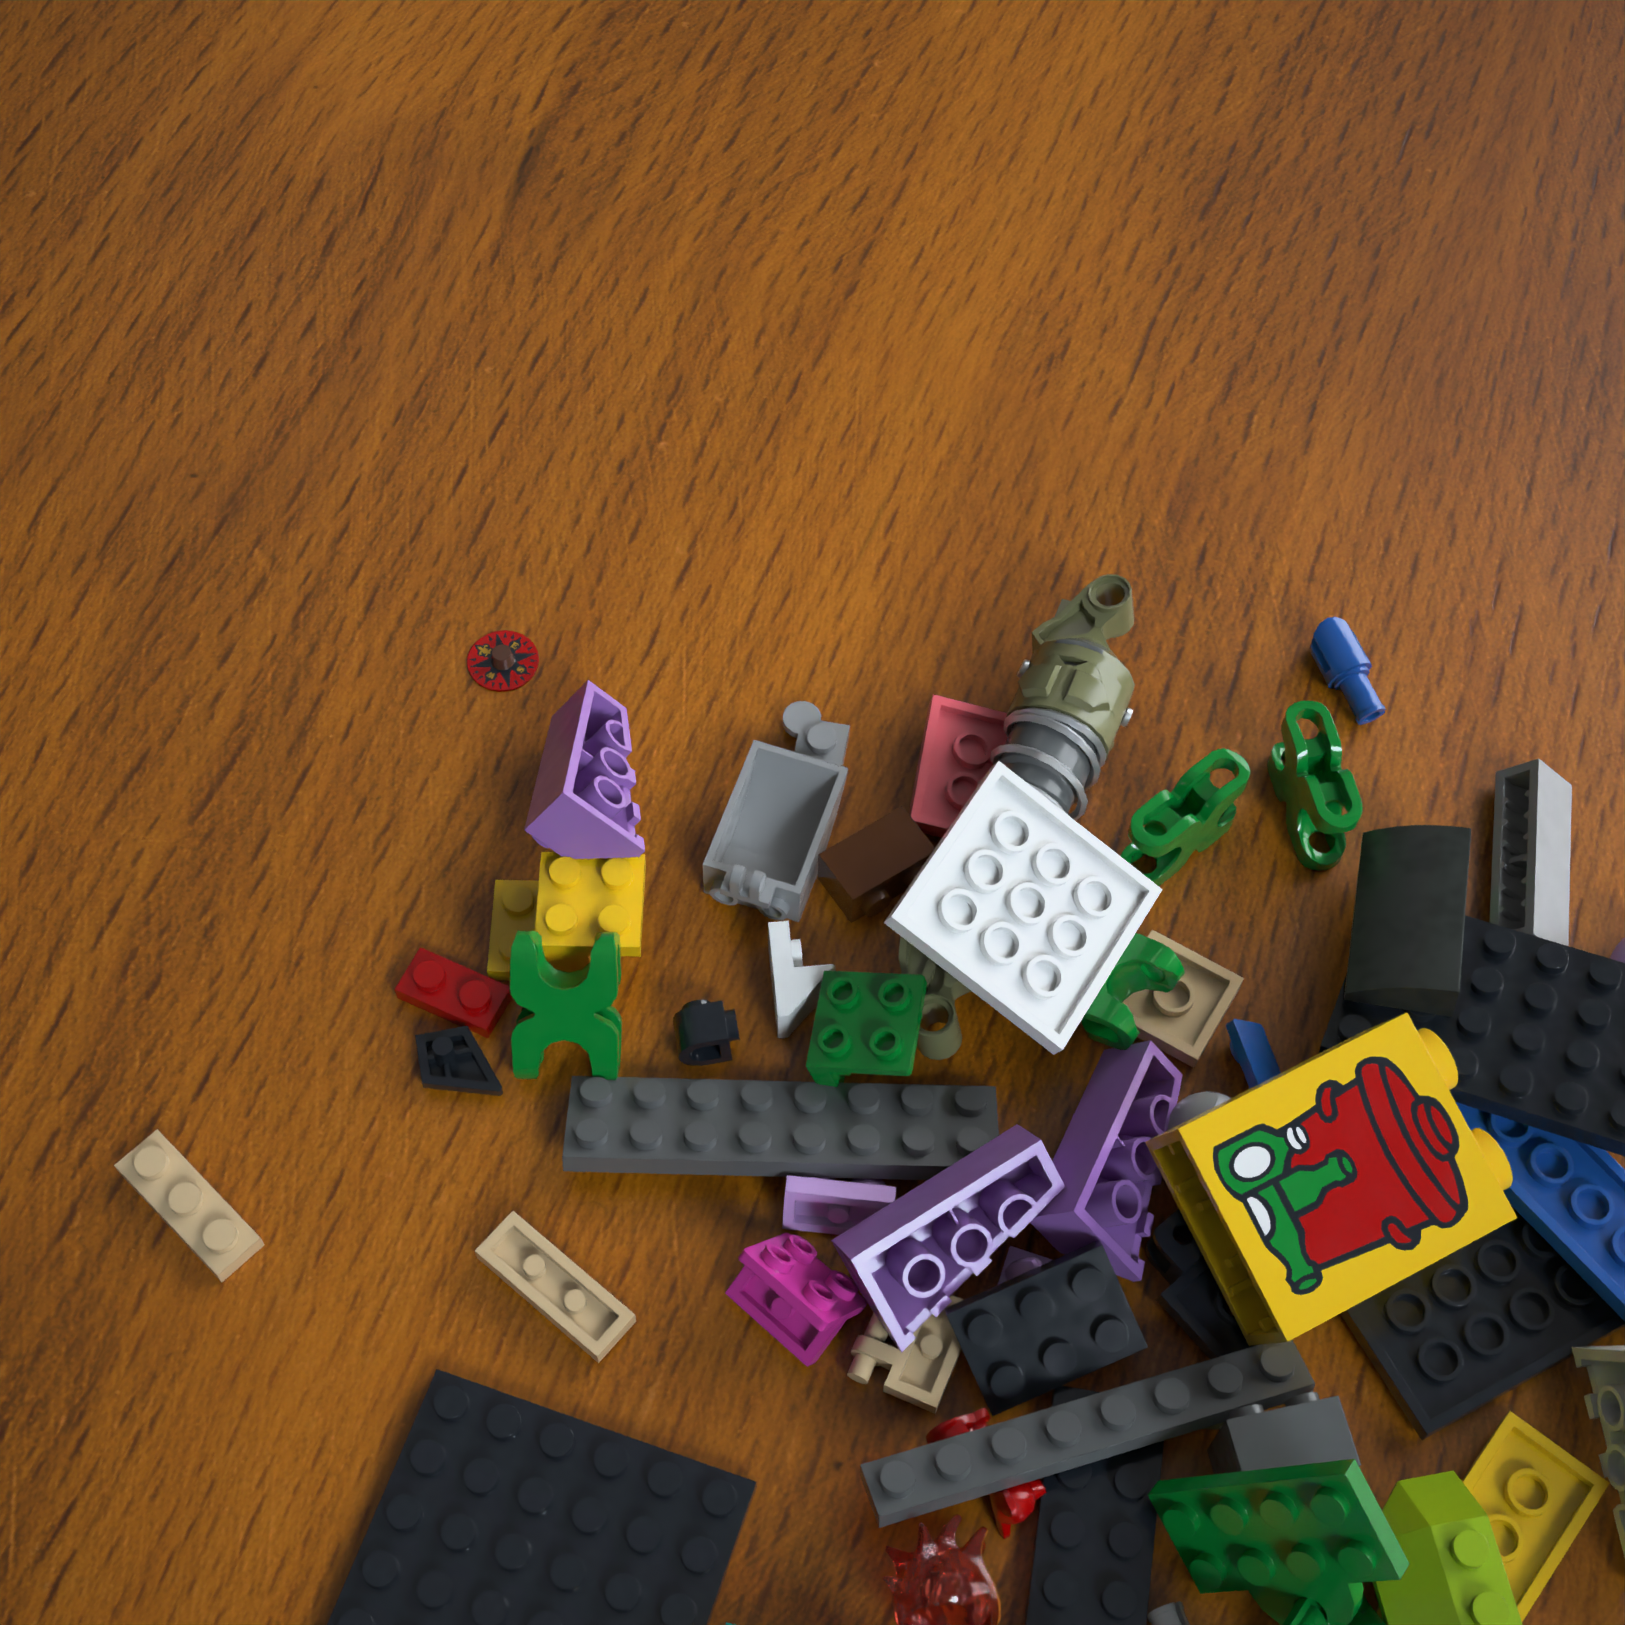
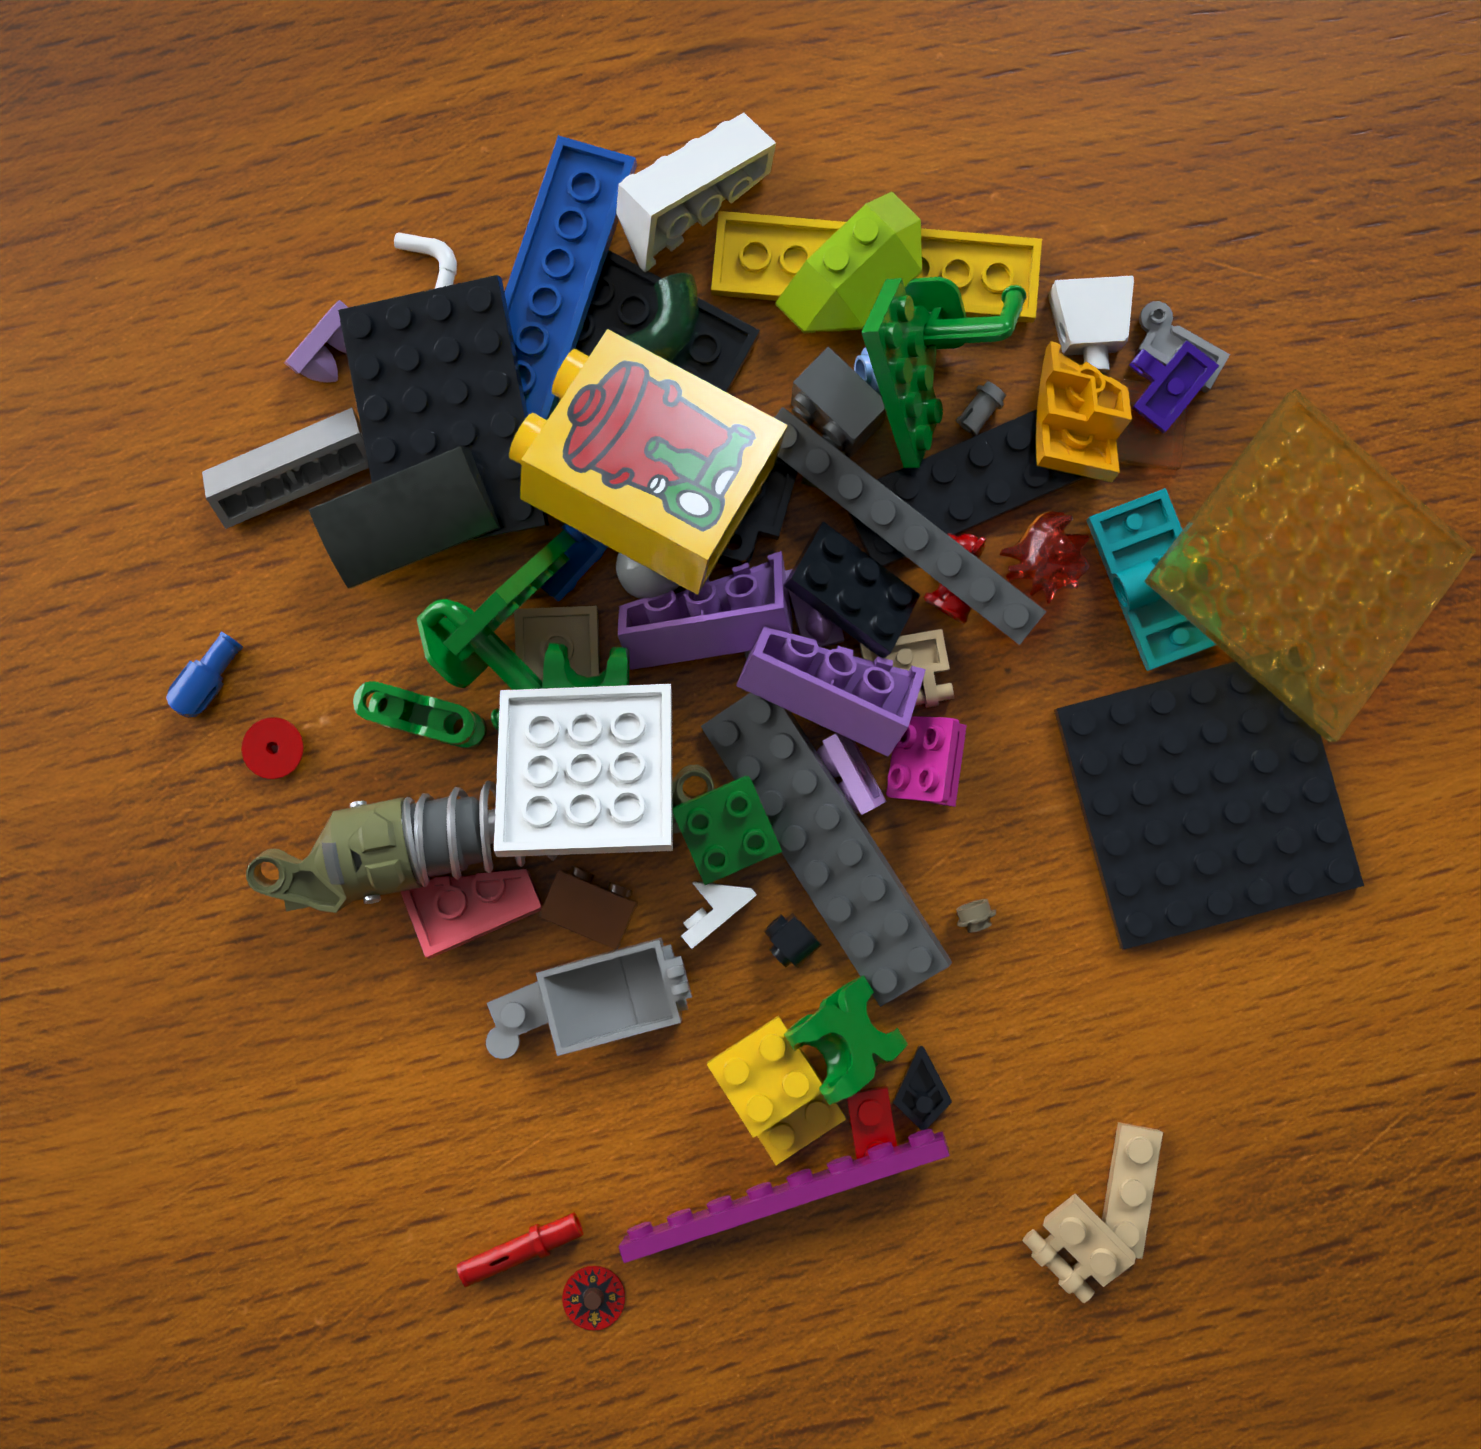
camera: 120 degrees left, 25 degrees up
tan plate [475,1211,636,1363] -> none
medium lavender wedge [524,680,645,859] -> none
green piece [1267,700,1363,871] -> none
none -> red piece [241,717,304,779]
none -> green plate [417,530,576,731]
none -> red pin [457,1212,584,1288]
none -> magenta plate [618,1129,949,1263]
none -> clear green cylinder [624,273,699,362]
none -> dark tan plate [956,899,996,933]
none -> tan plate [1022,1194,1136,1303]

